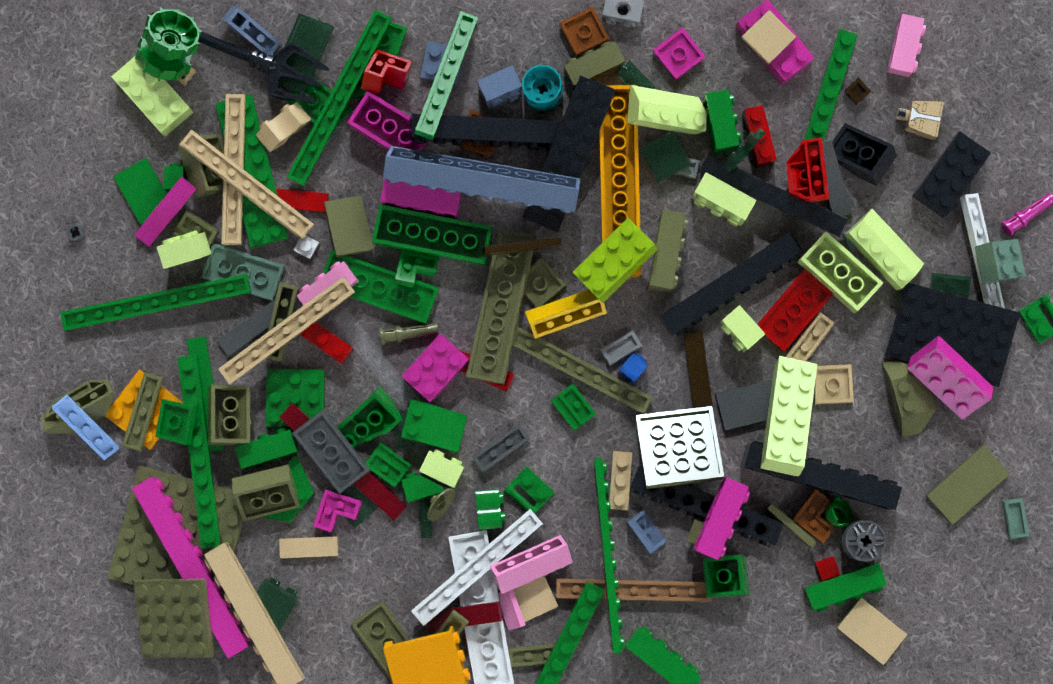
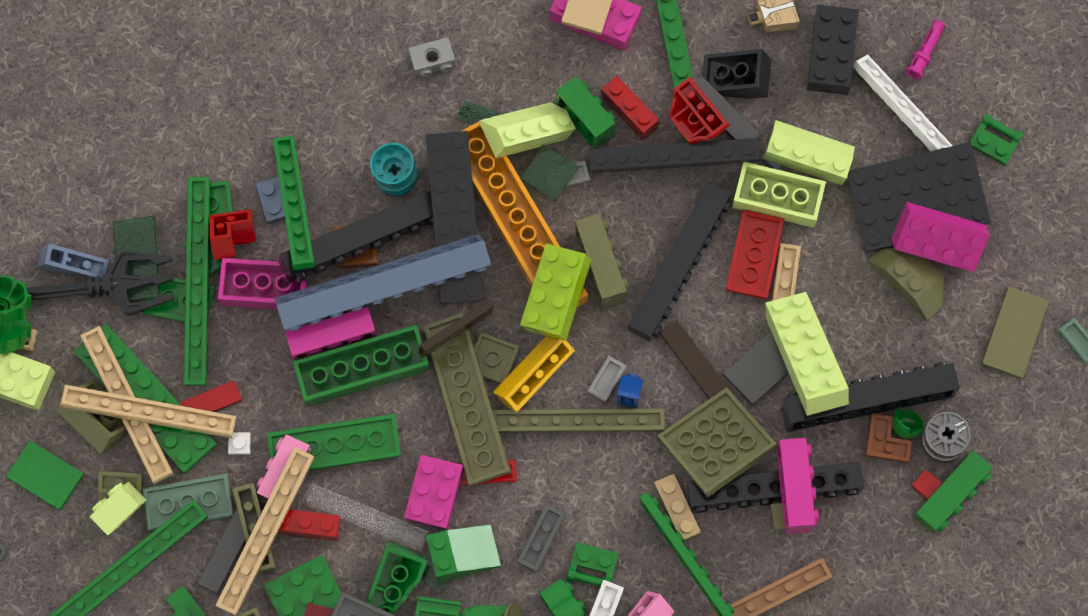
camera: 30 degrees left, 10 degrees down
dark pink tile [134,177,197,247] -> none
green brick [164,163,187,192] -> none
tan brick [256,102,312,152] -> none
olive tile [324,195,374,258] -> none
olive pin [380,323,438,345] -> none
green plate [394,250,439,288] -> none
yellowish green brick [419,449,465,488] -> none
sand blue brick [477,65,522,110] -> none
green plate [551,384,596,431] -> none
dark orange plate [559,6,610,57] -> none
olive brick [564,41,625,90] -> none
sand blue hinge [627,510,666,554] -> none
dark pink plate [652,27,706,81] -> none
yellowish green brick [691,173,756,226] -> none
green slope [703,555,750,598] -> none
yellowish green slope [720,305,765,352] -> none
clear green plate [725,129,765,173] -> none
olive tile [765,503,816,547] -> none
tan tile [814,364,854,405] -> none
tan tile [836,598,907,665] -> none
dark brown plate [843,77,871,105] -> none
clear green plate [930,273,971,297] -> none
sand green brick [975,239,1026,284] -> none

